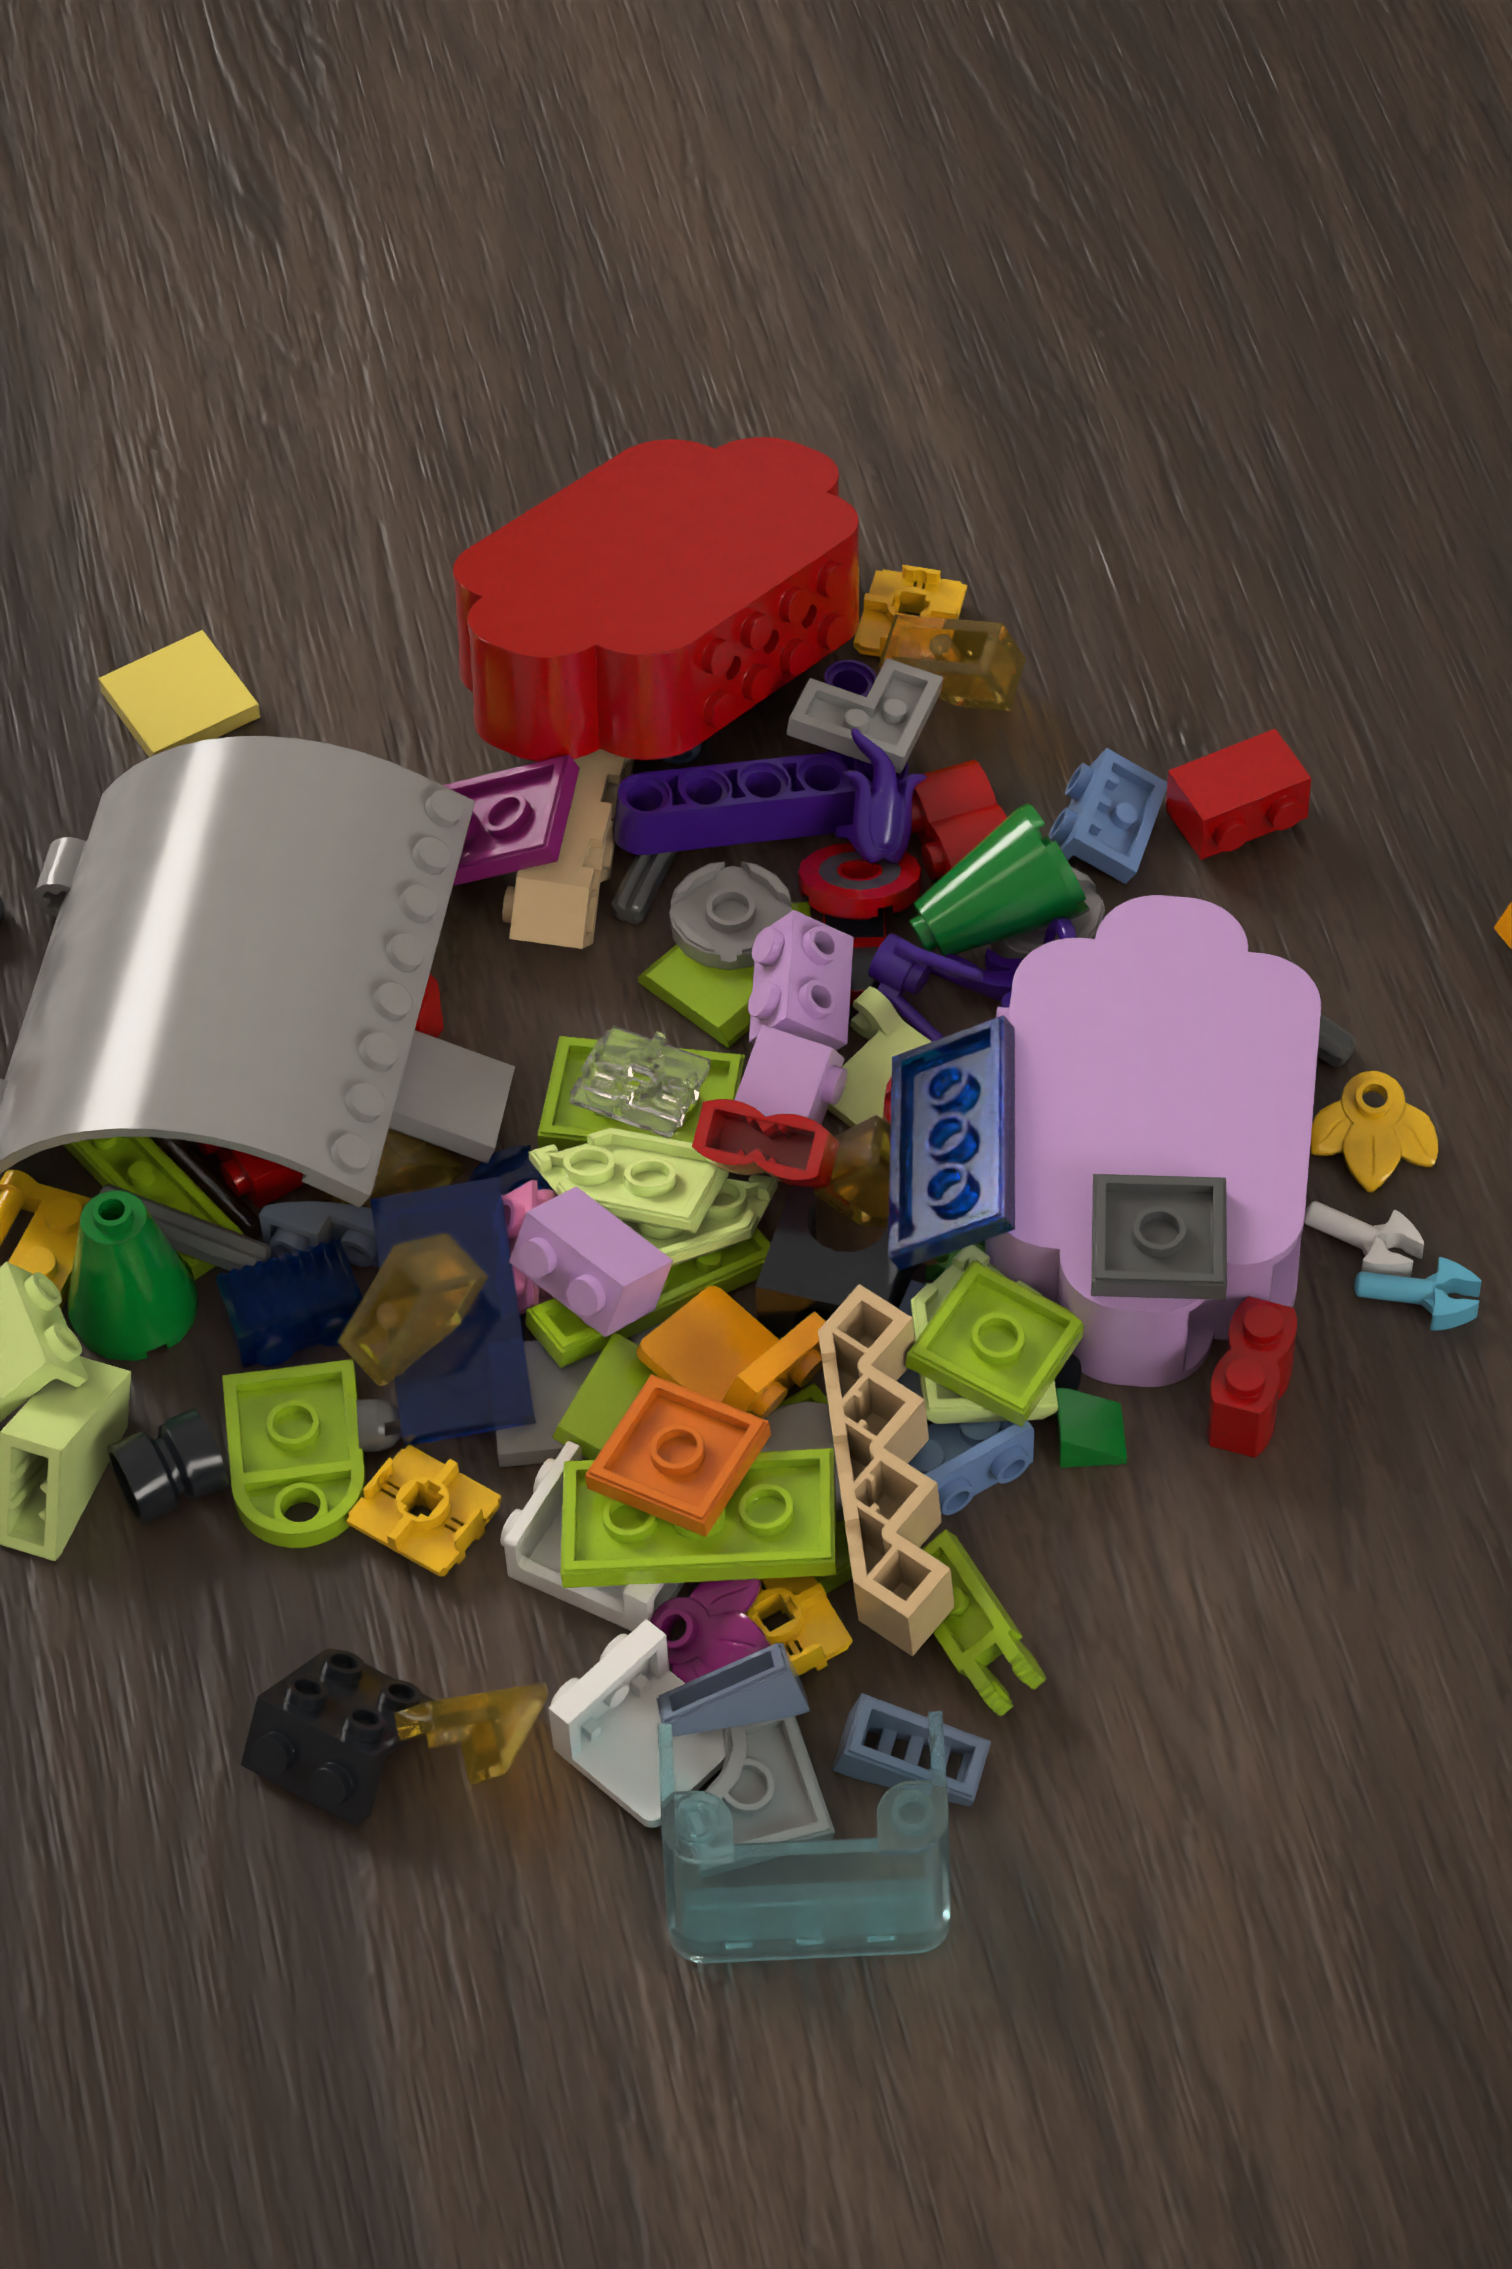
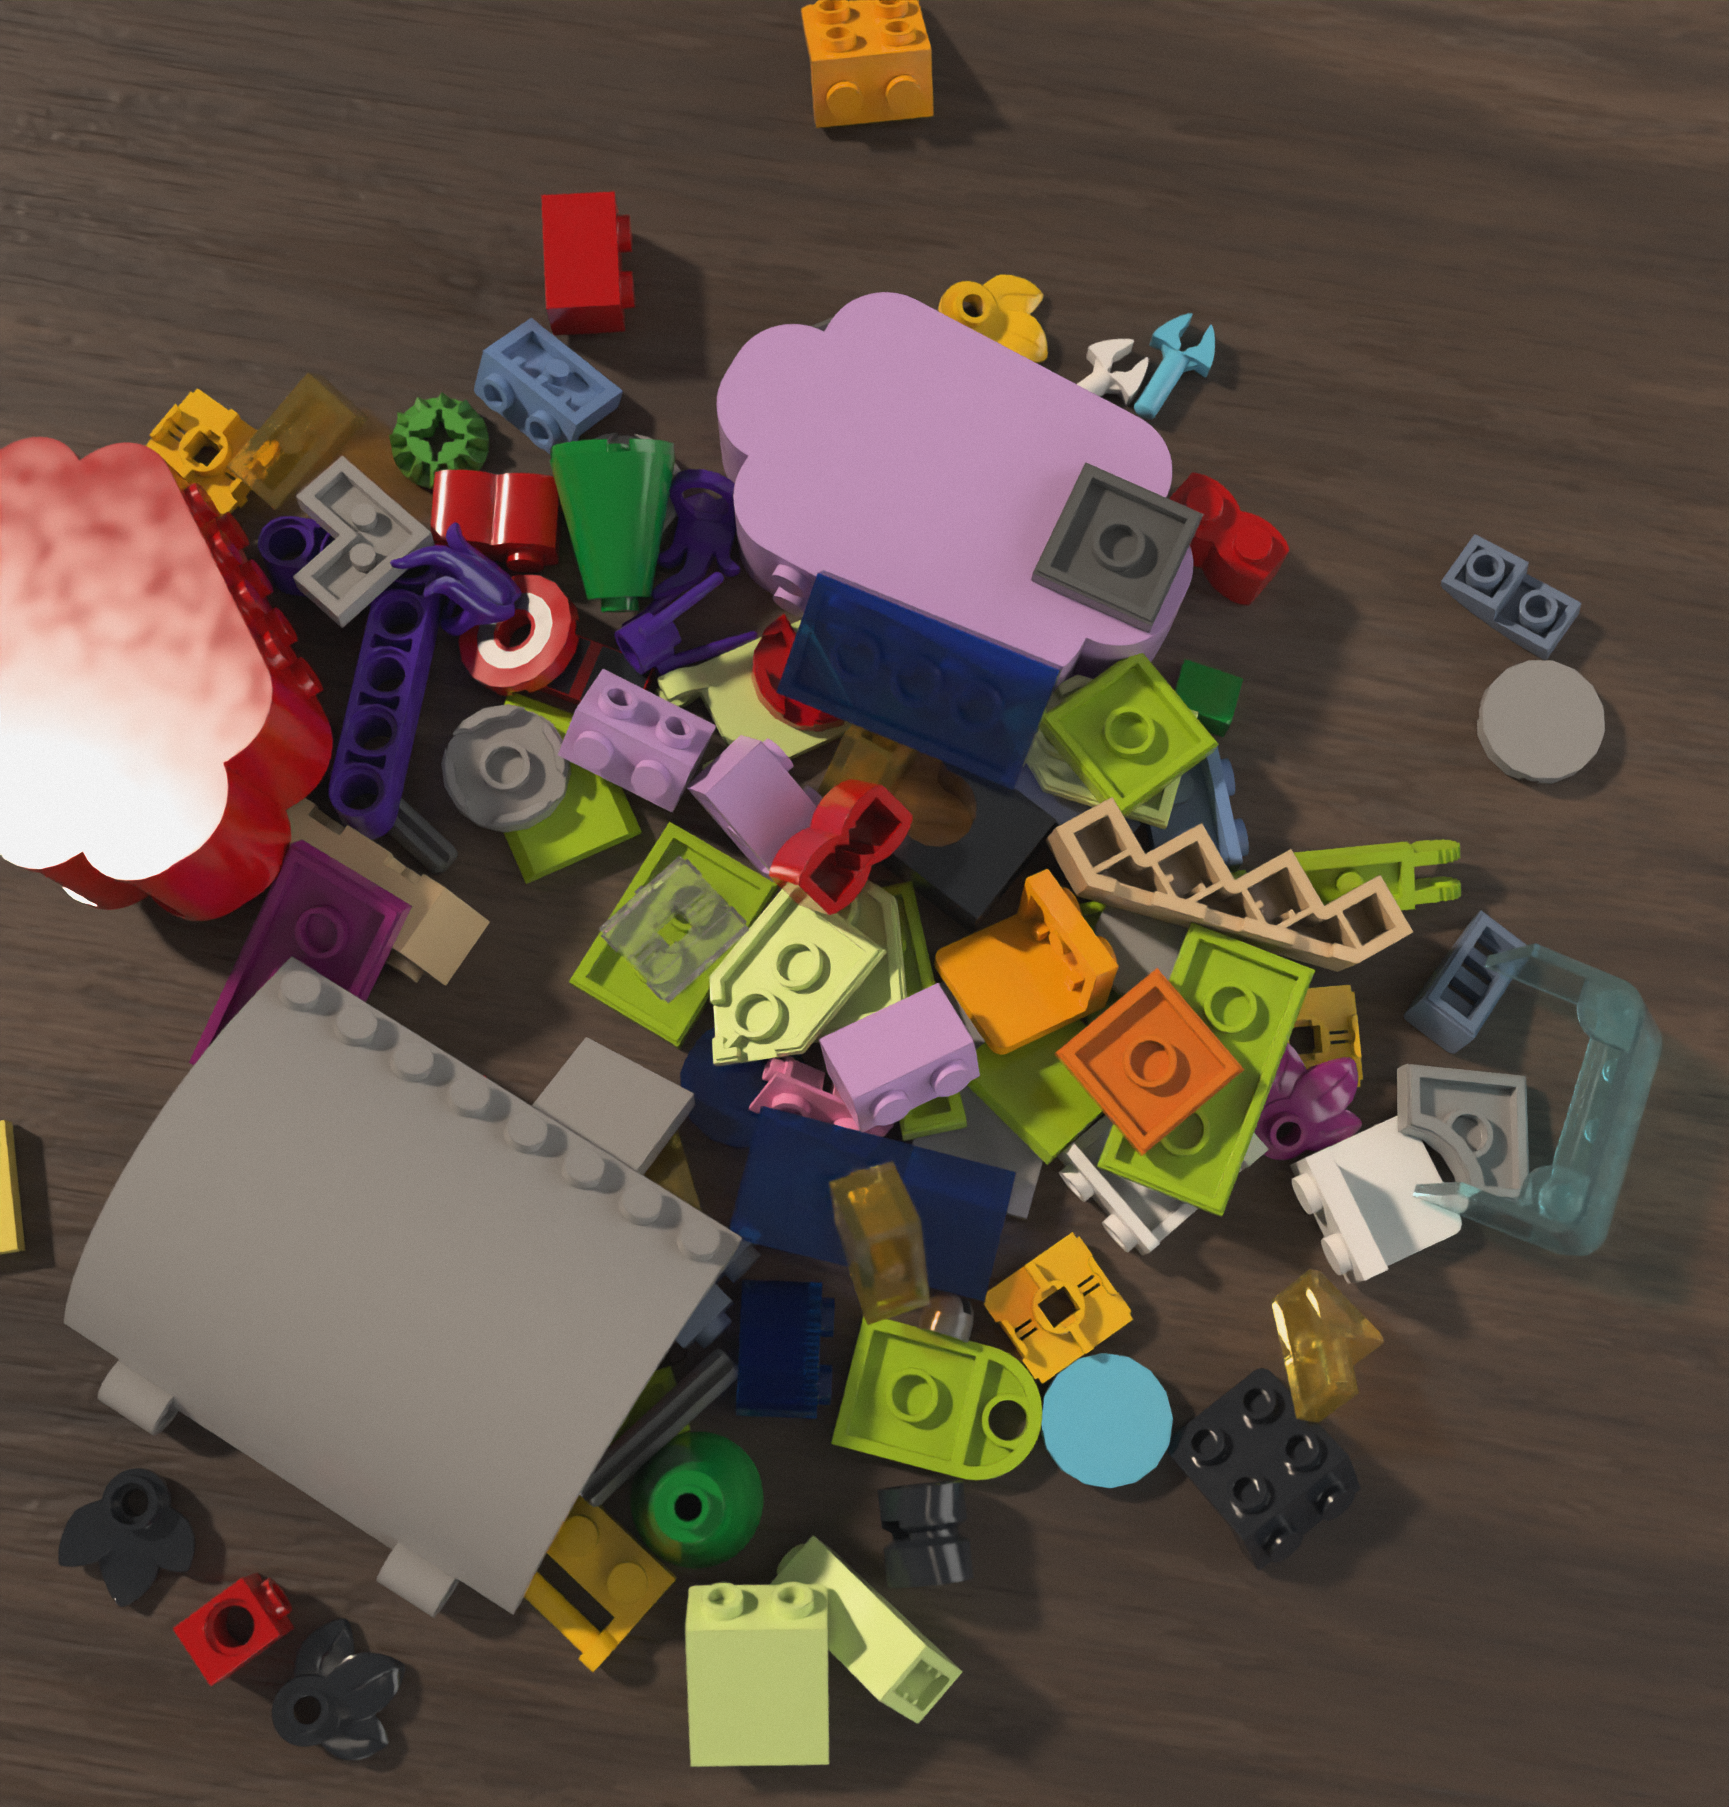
camera: 75 degrees left, 25 degrees up
sand blue slope [656,1642,810,1738] -> none
none -> bright green gear [389,392,489,489]
none -> medium azure tile [1040,1353,1173,1489]
none -> sand blue slope [1441,534,1581,660]
none -> light grey tile [1477,660,1605,784]

